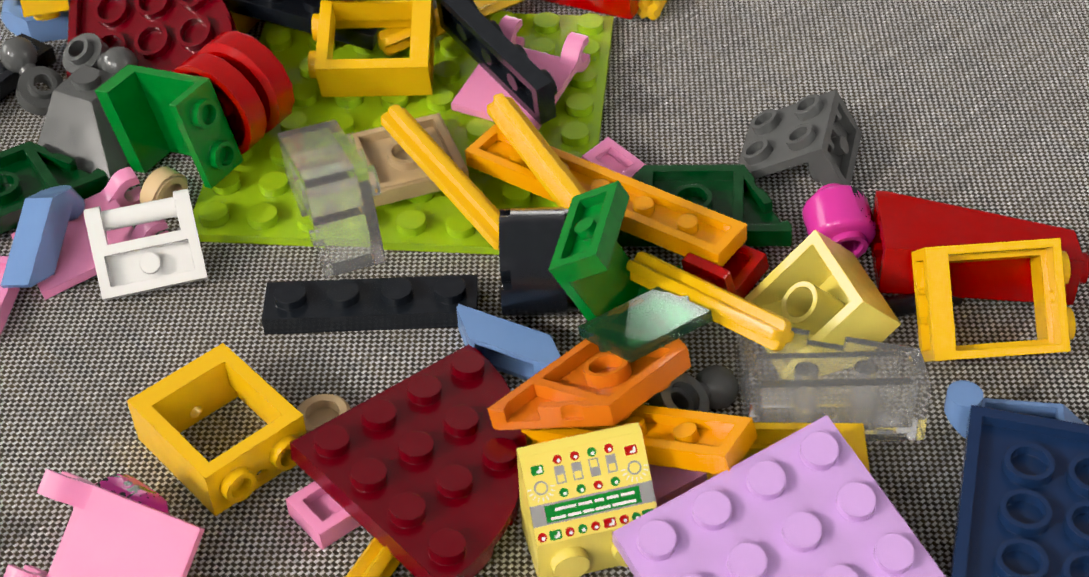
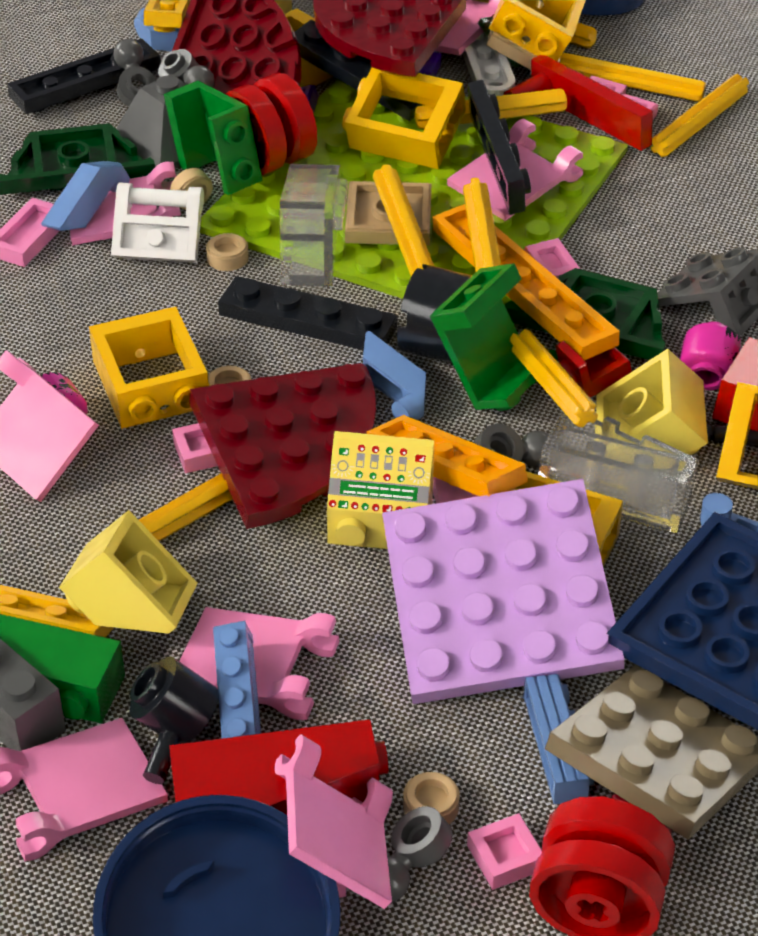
camera: 20 degrees right, 0 degrees up
orange wing [487,303,692,430] -> none
clear green piece [578,287,713,363] -> none
none -> tan tile [206,233,249,271]

